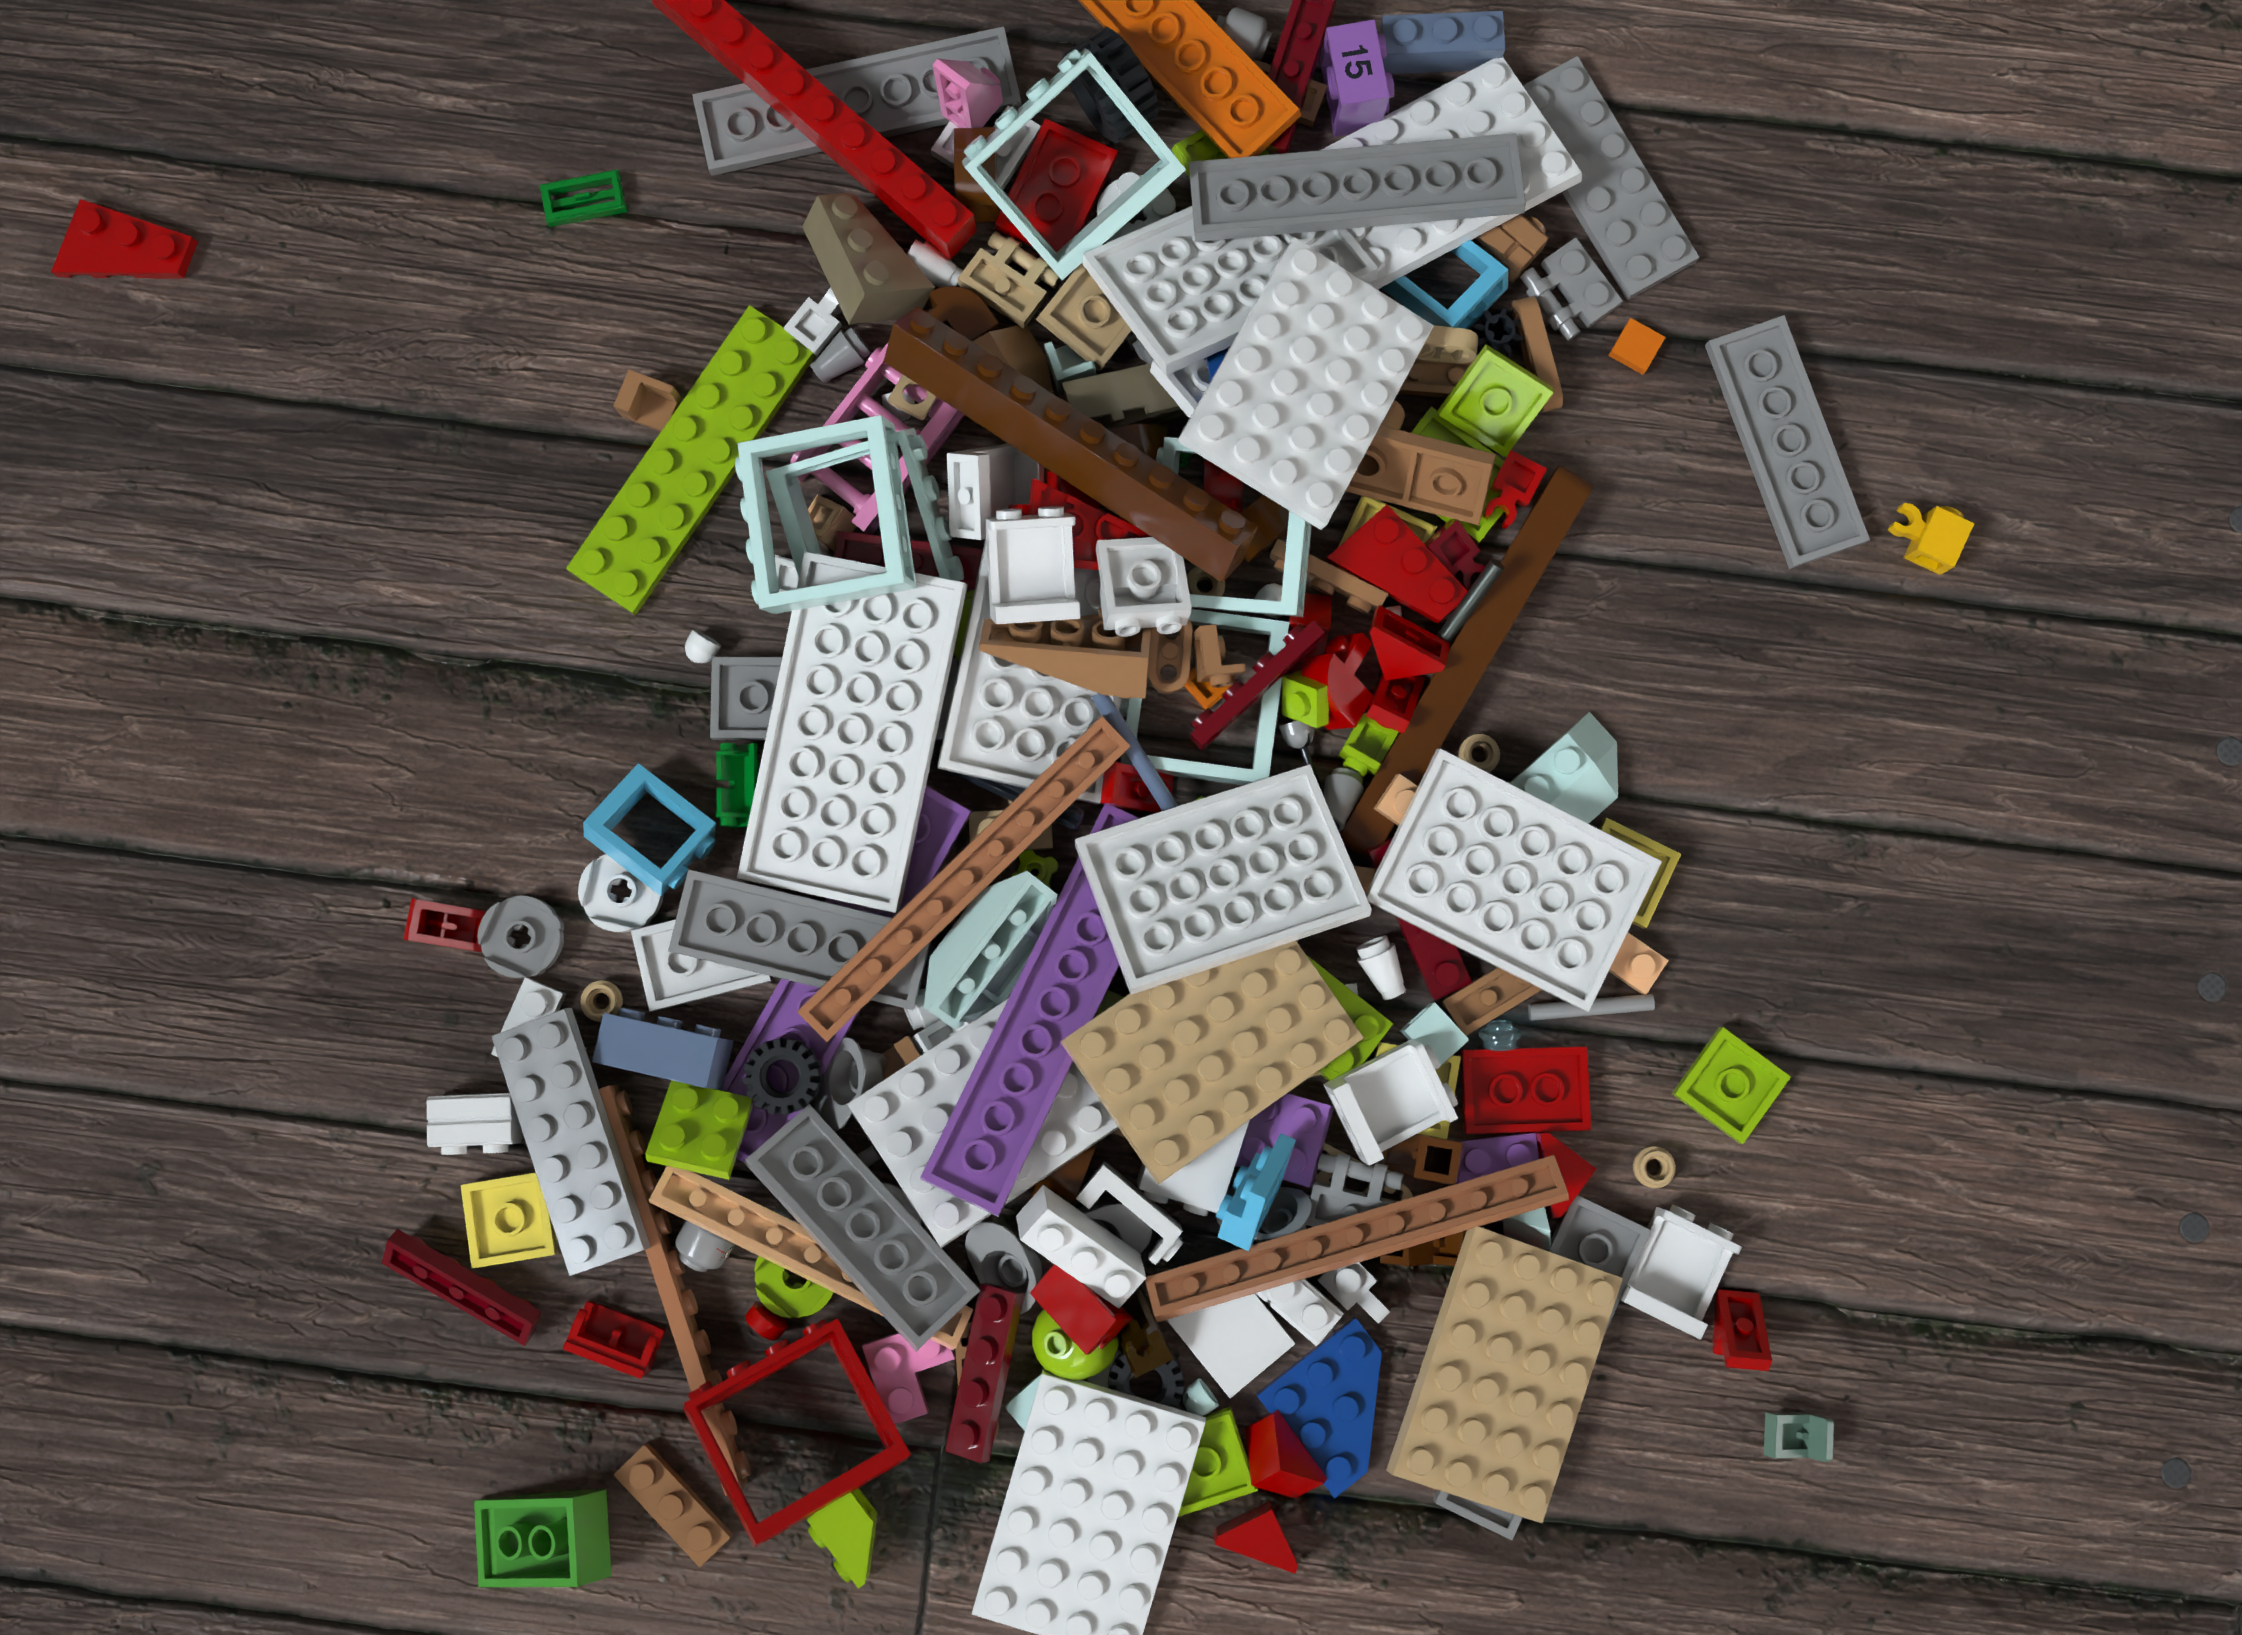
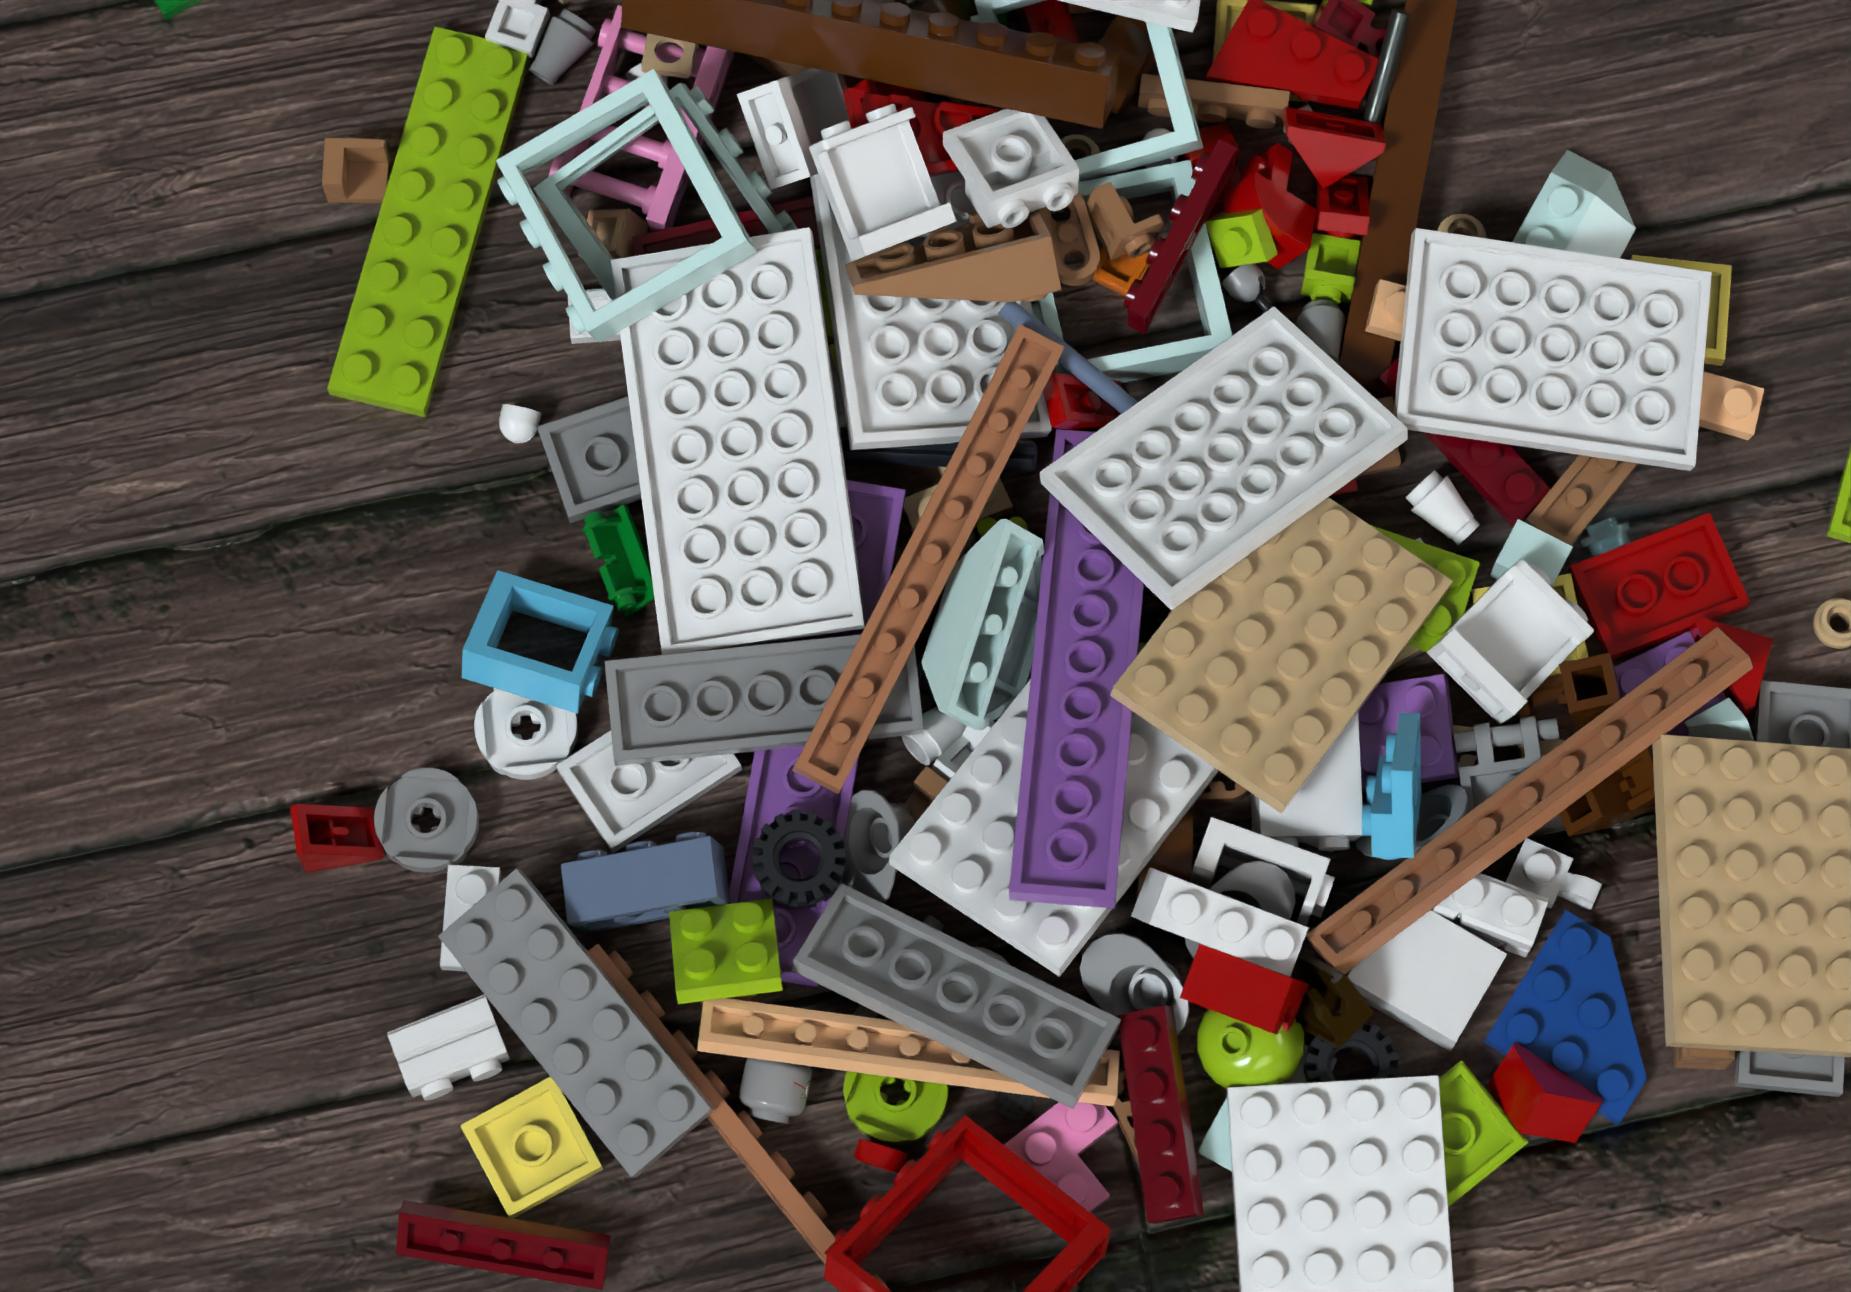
camera: 20 degrees left, 10 degrees down
red hinge [562,1300,666,1379] -> none
tan plate [580,980,623,1022] -> none
light aqua hinge [1182,1378,1219,1416] -> none
red slope [1213,1501,1298,1574] -> none
light grey bar [1528,994,1655,1021] -> none

